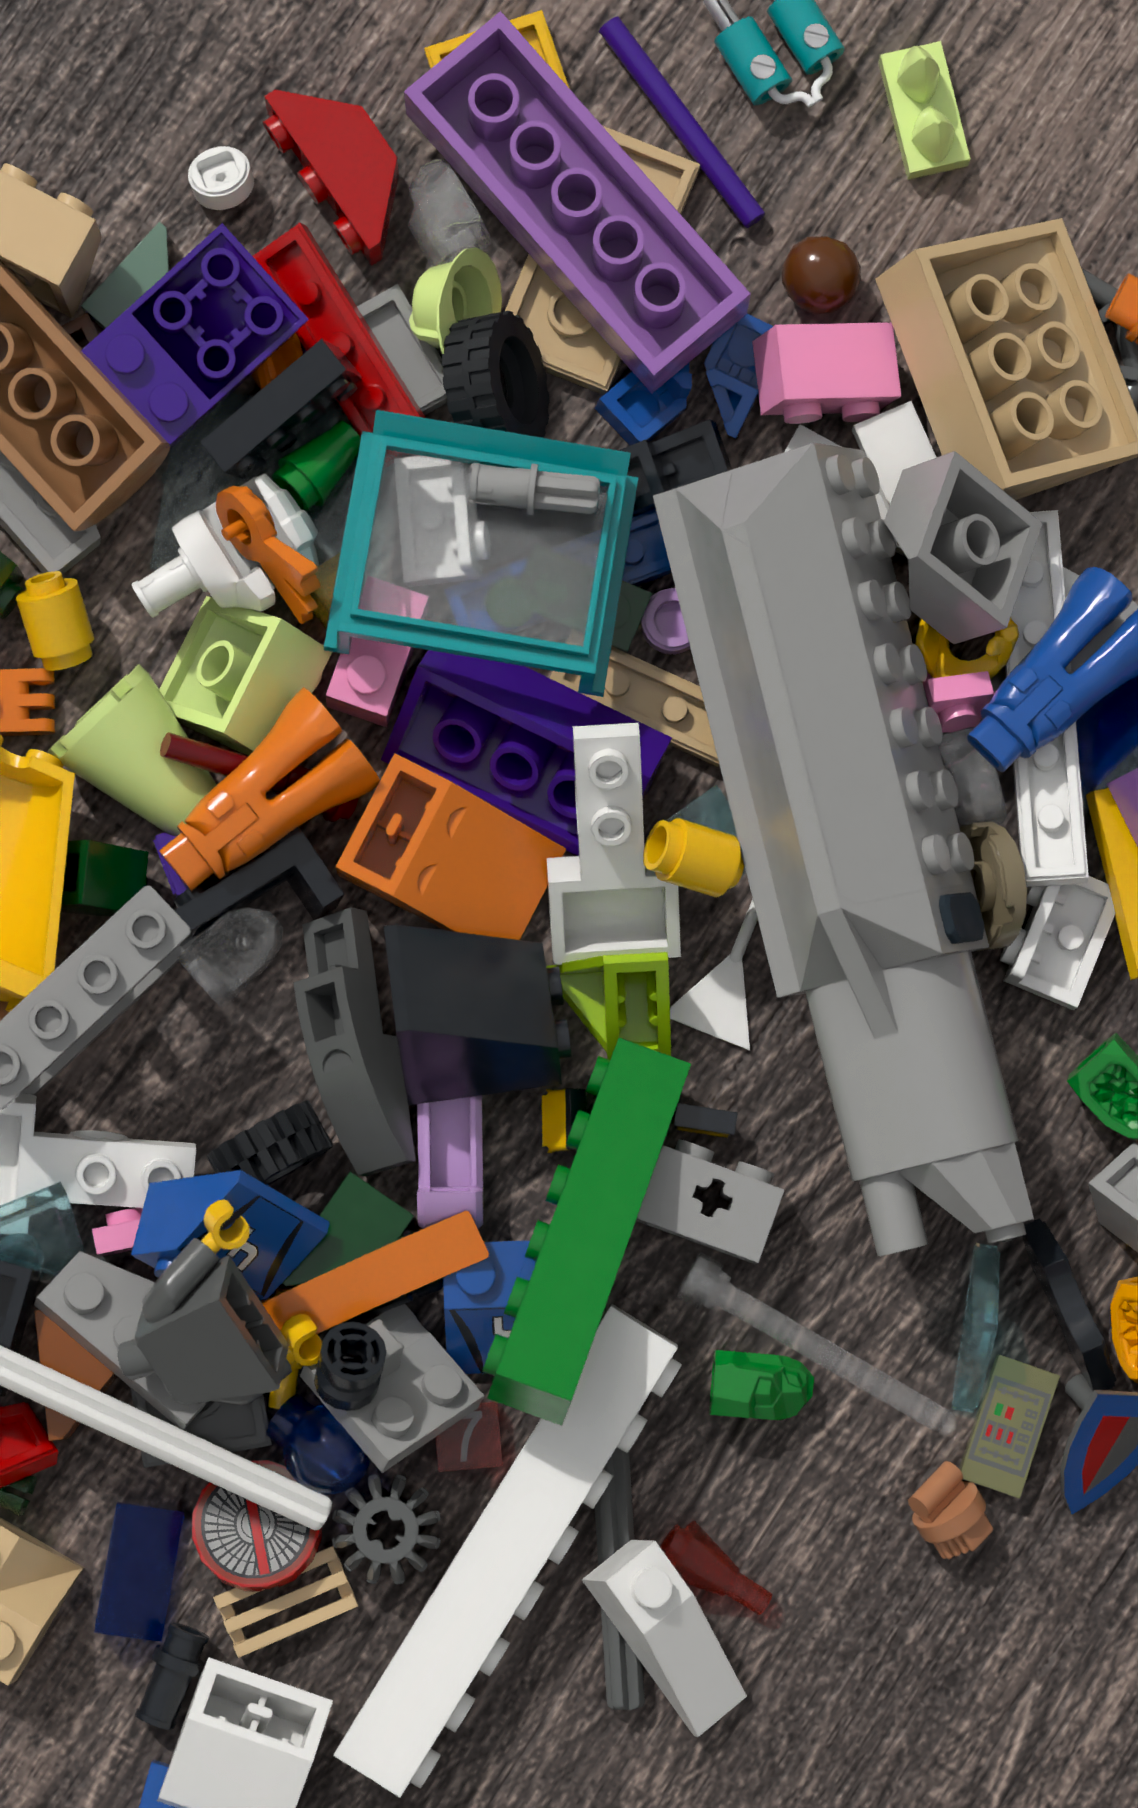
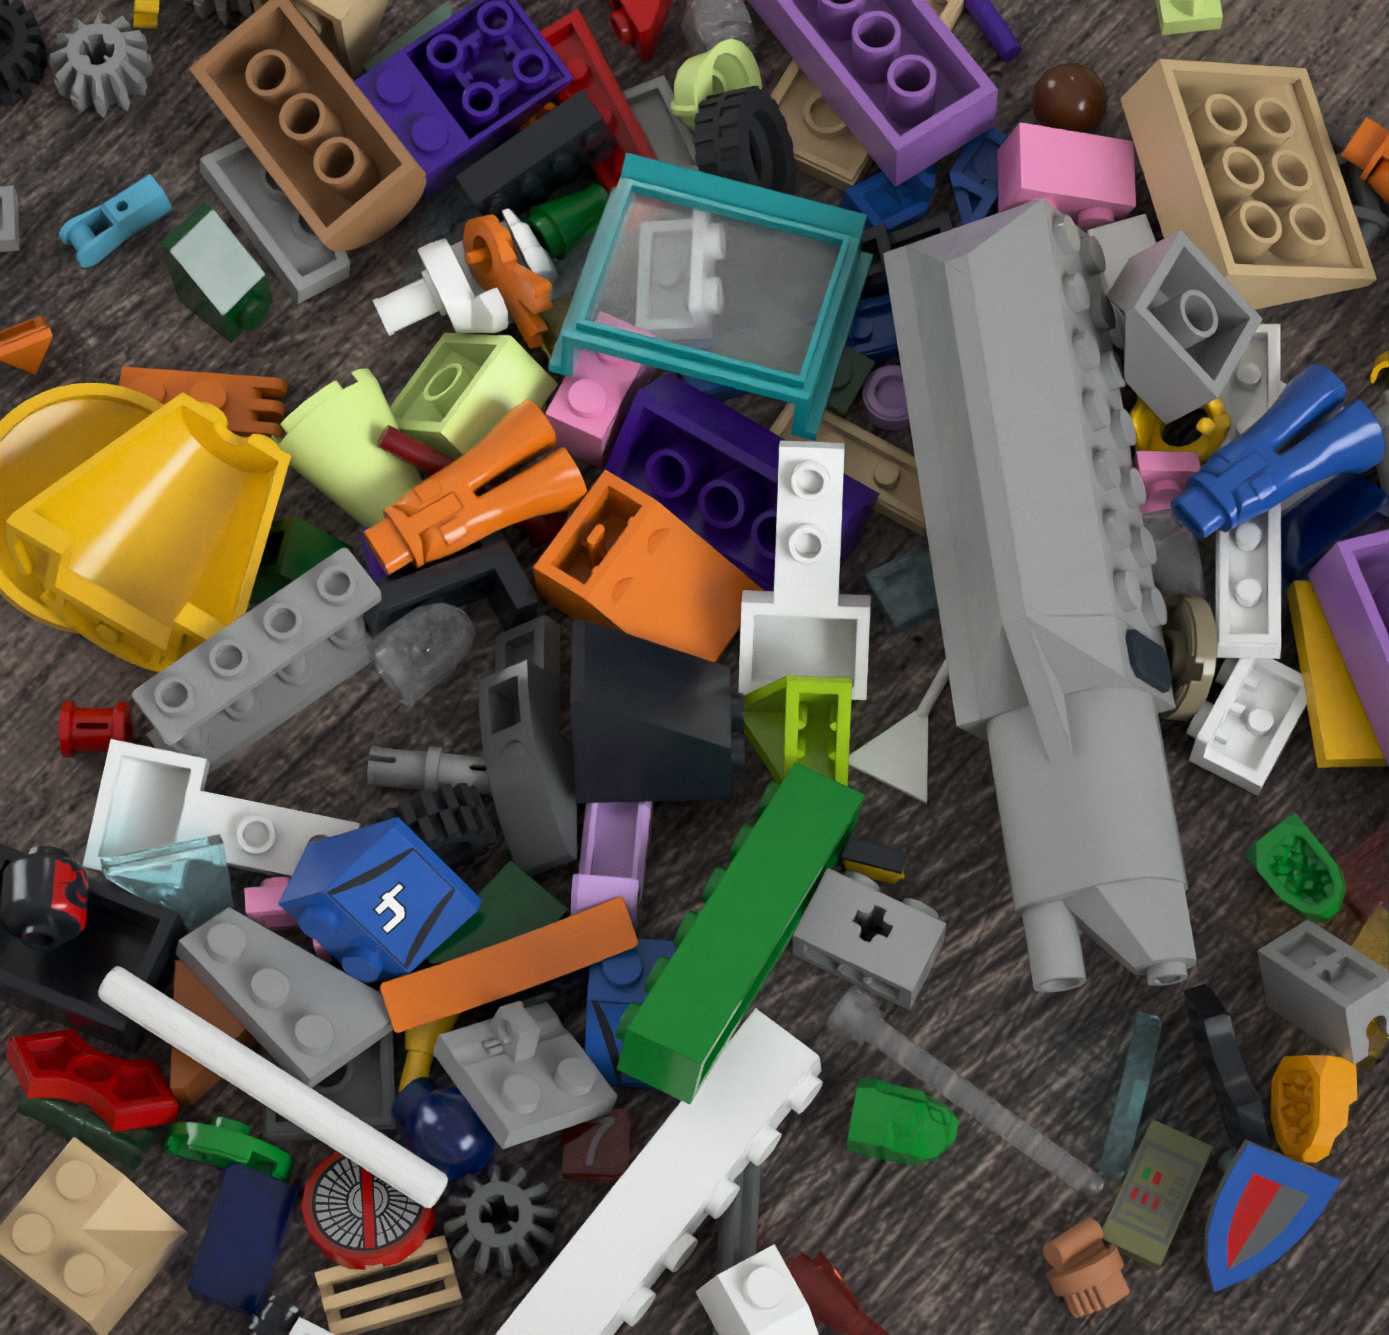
camera: 15 degrees right, 15 degrees down
yellow brick [16,571,94,671] -> none
dark grey torso [117,1200,322,1406] -> none
black wheel [314,1322,387,1411] -> none
light grey axle [469,463,600,515] -> none
yellow piece [542,1088,586,1153] -> none
yellow brick [643,818,744,897] -> none
none -> green plate [162,1117,295,1184]
none -> light grey pin [367,745,493,798]

